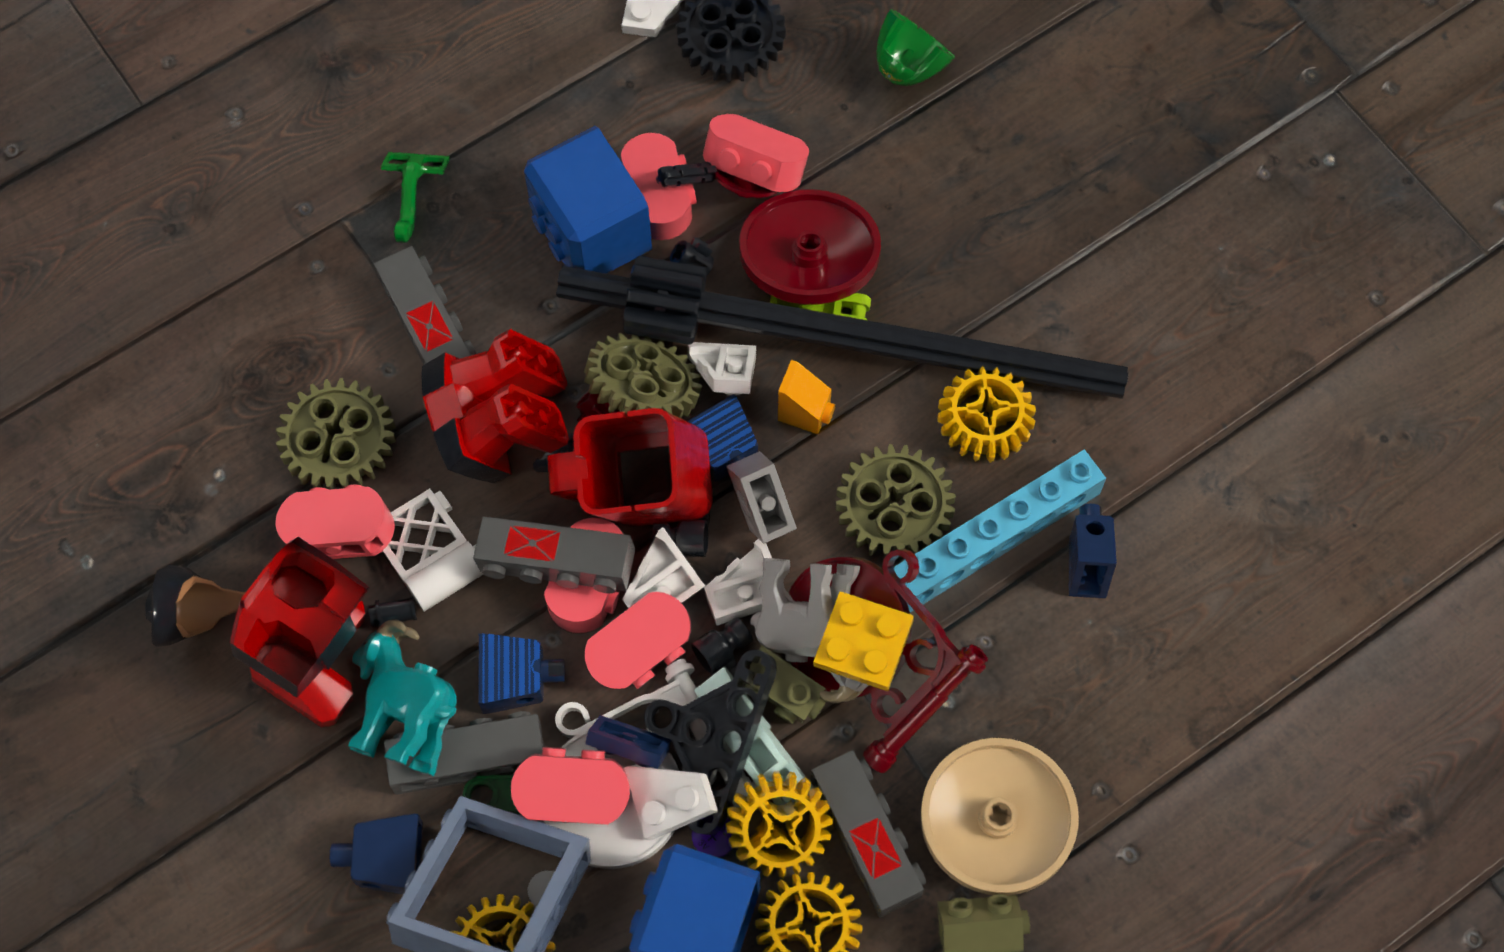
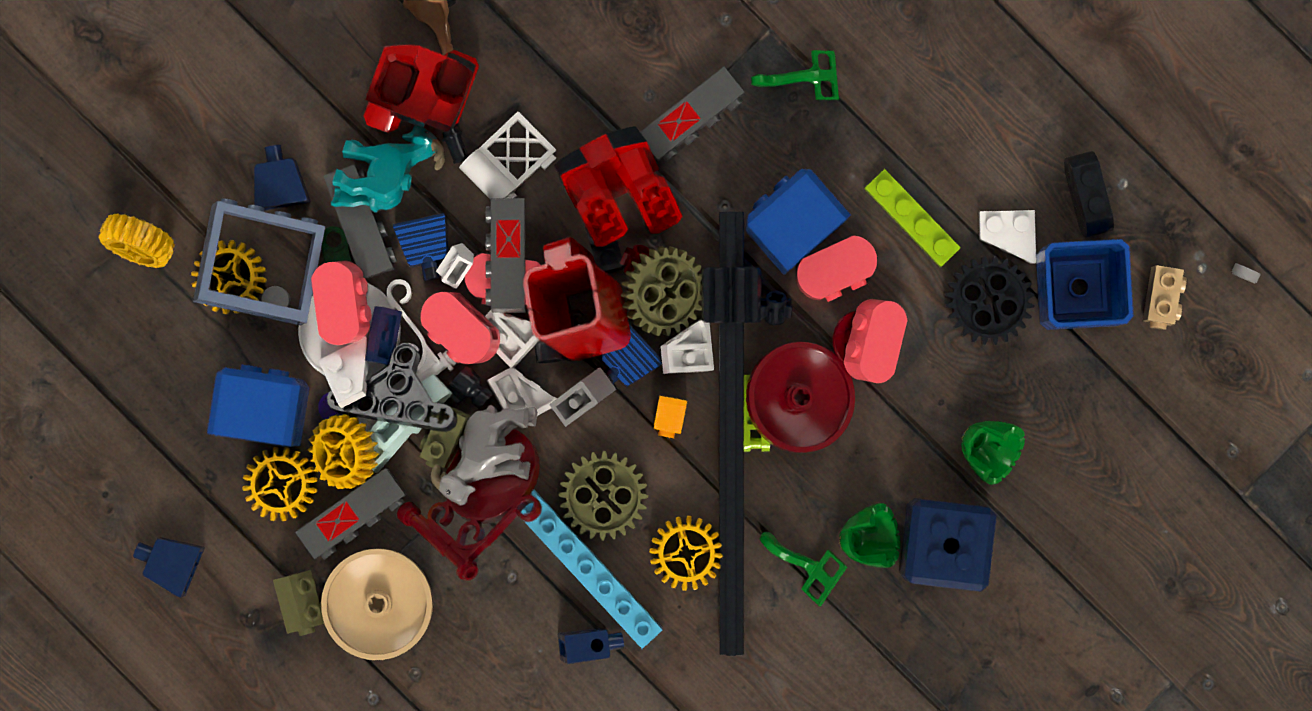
camera: 80 degrees right, 20 degrees up
coral brick [275,484,395,559] -> none
olive gear [276,378,396,490] -> none
black axle [656,162,717,188] -> none
yellow plate [813,591,914,691] -> none
none -> white piece [436,243,474,289]
none -> green piece [759,532,847,606]
none -> green hair [839,503,900,568]
none -> lime plate [864,169,961,267]
none -> dark blue plate [899,498,997,592]

